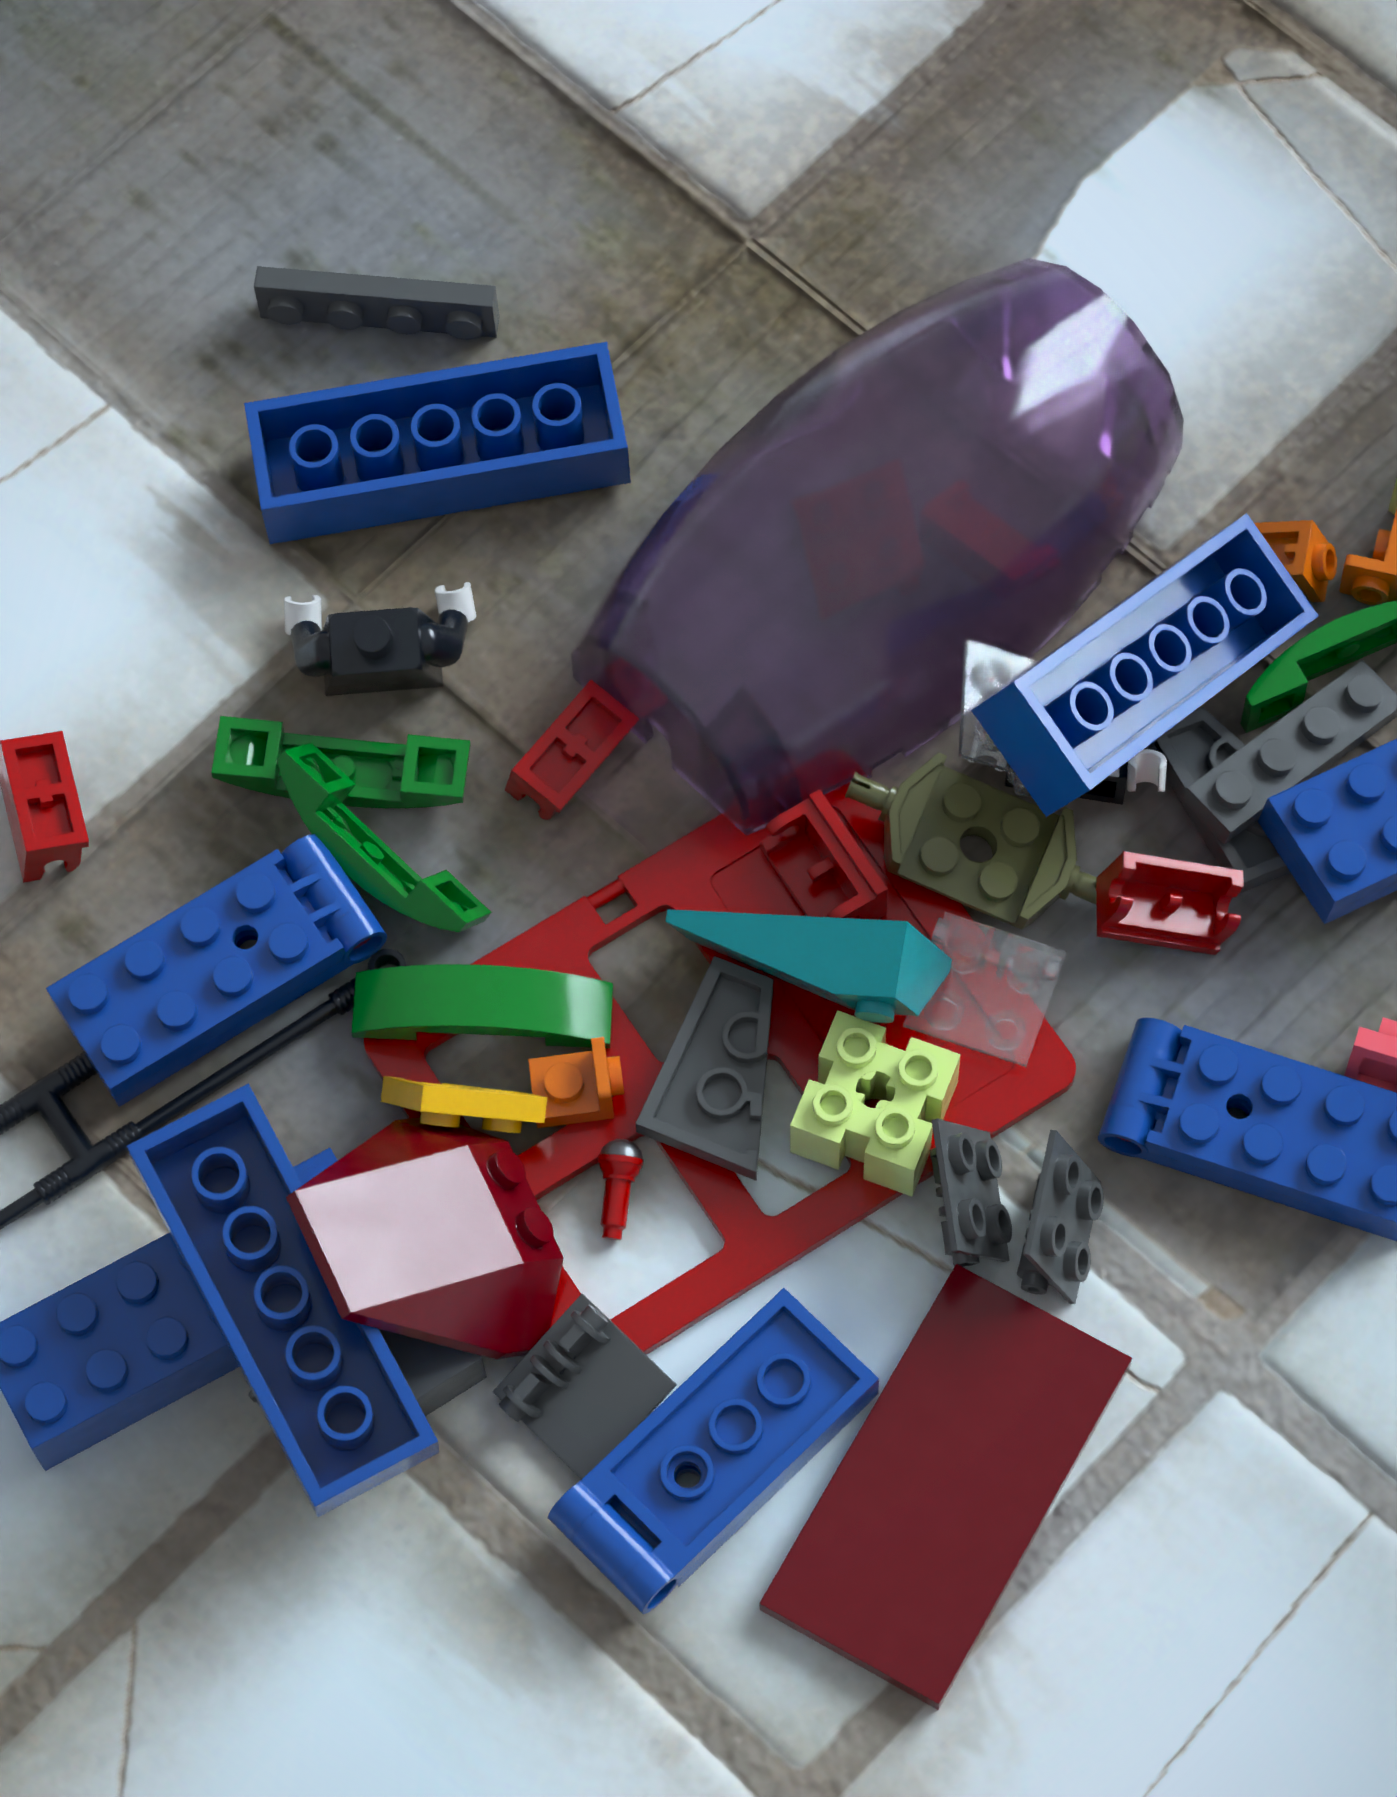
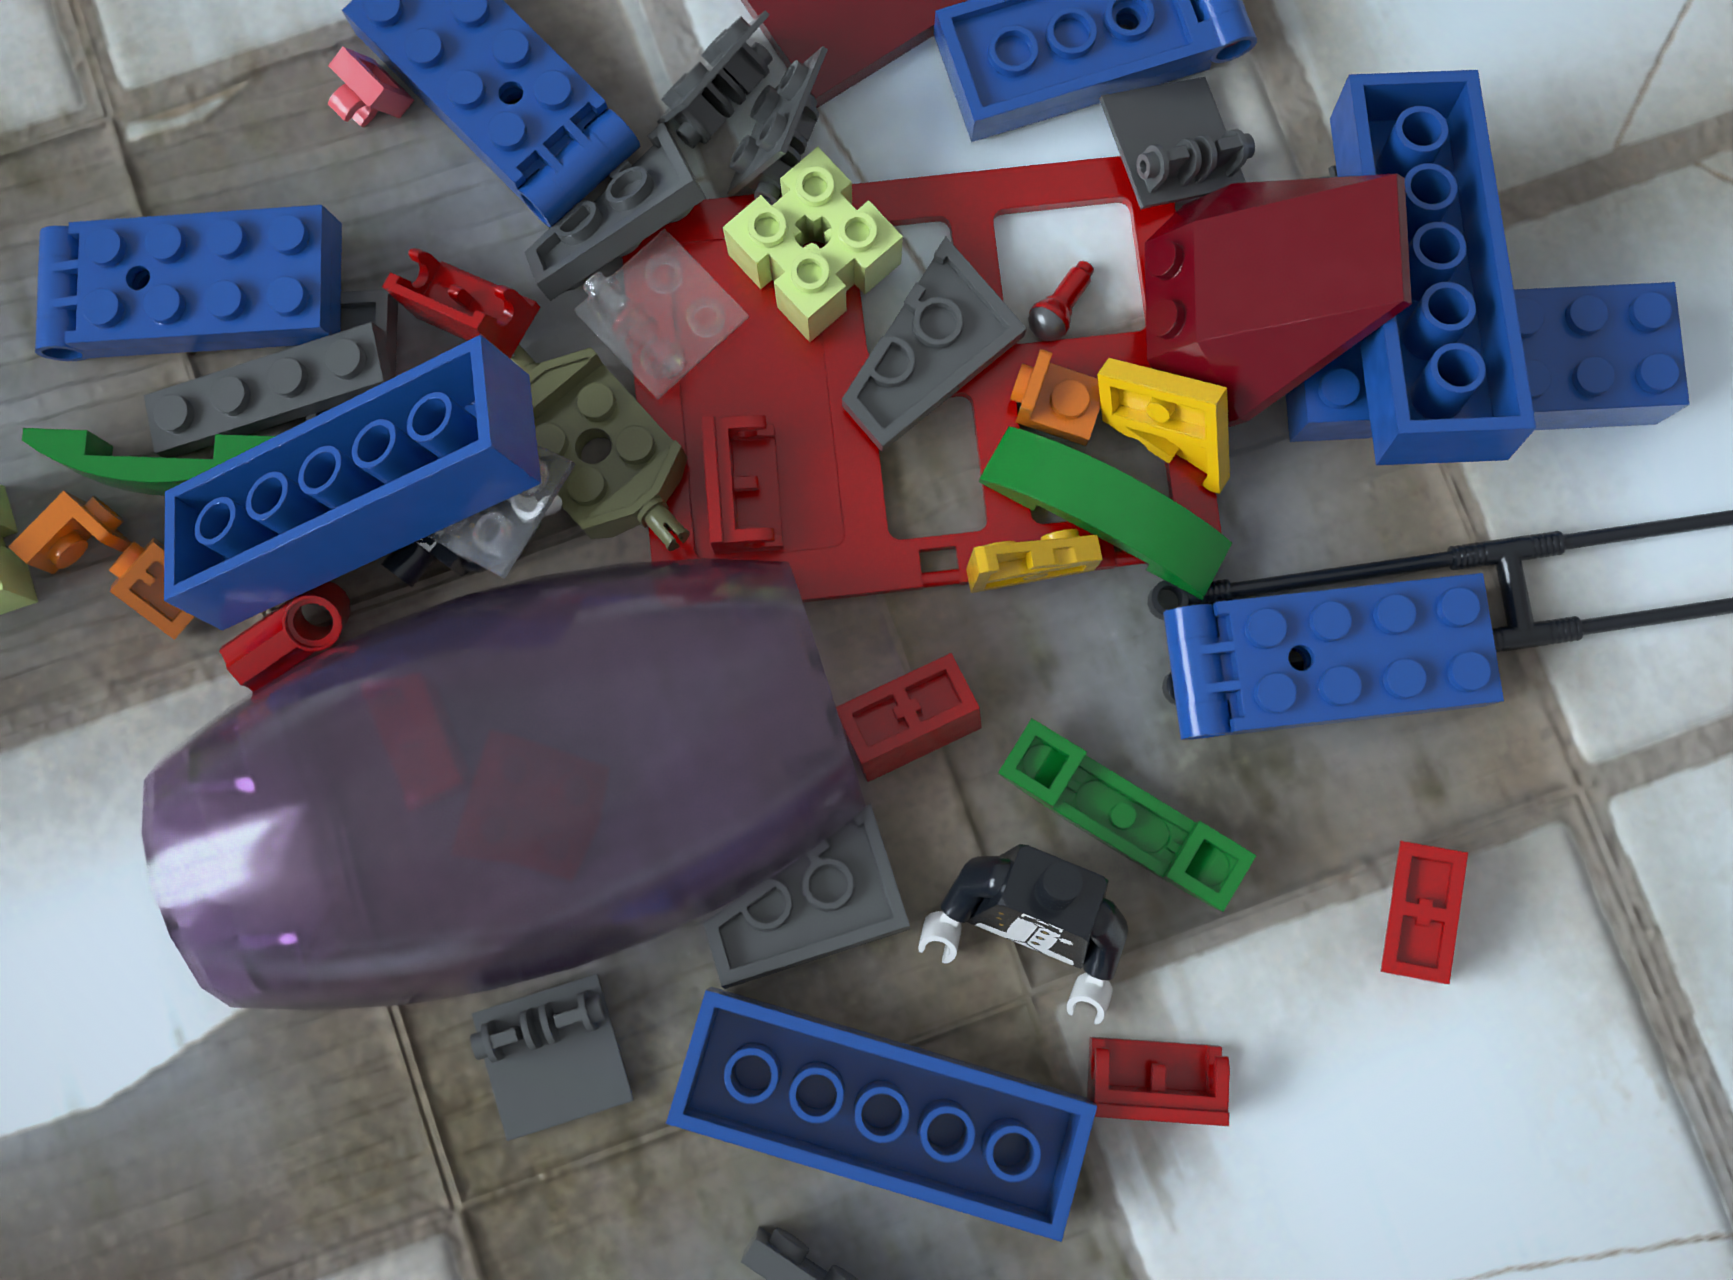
camera: 160 degrees left, 15 degrees up
green slope [277,742,492,932] -> none
teal wedge [665,909,952,1023] -> none
none -> red piece [219,581,351,693]
none -> dark grey hinge [470,973,634,1141]
none -> dark grey wing [524,122,706,301]
none -> dark grey wing [703,803,910,989]
none -> yellow wing [966,529,1103,593]
none -> red hinge [1087,1037,1230,1126]

